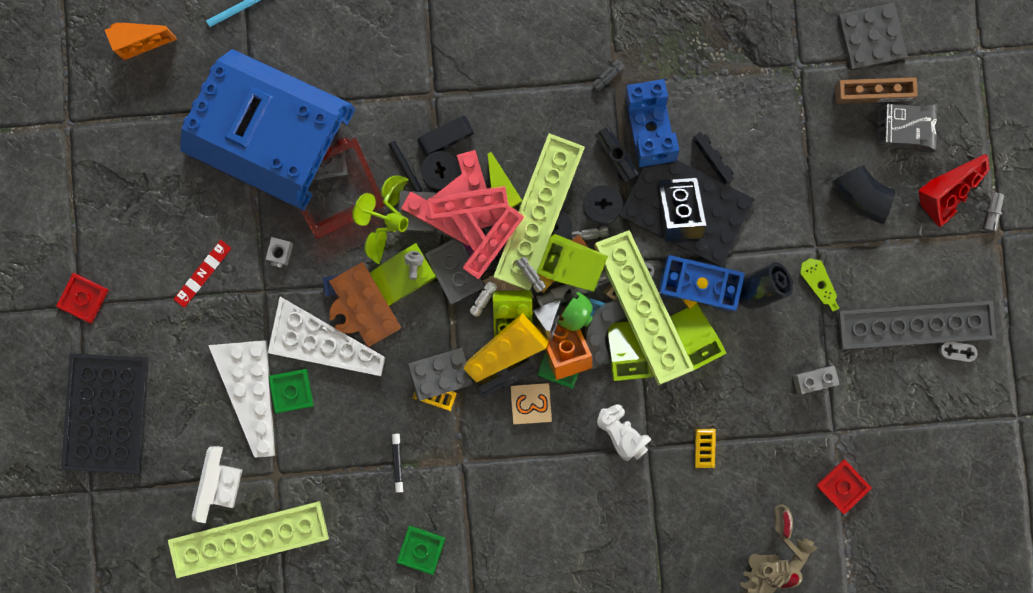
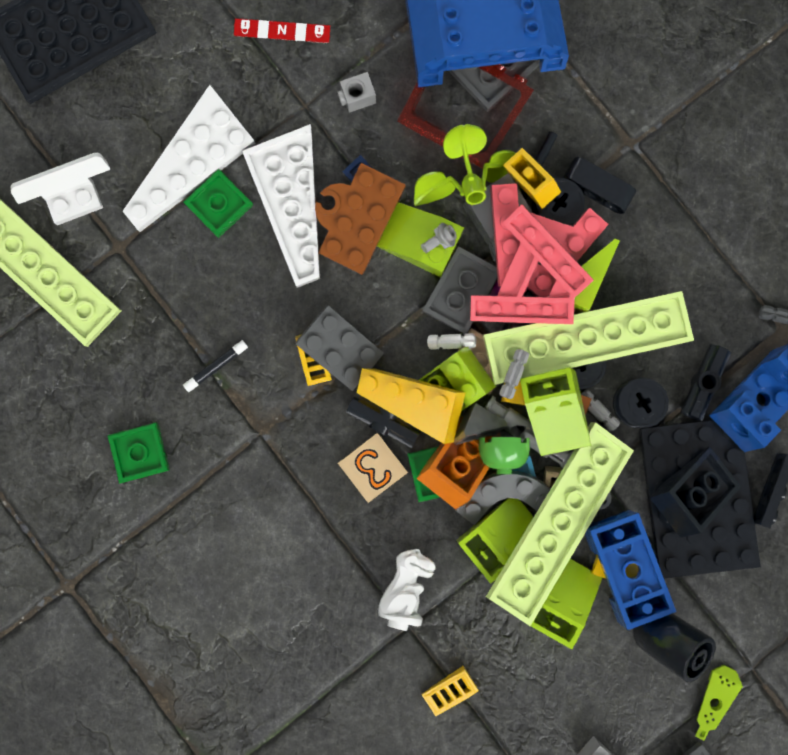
camera: 55 degrees right, 0 degrees up
none -> yellow brick [503,148,561,209]

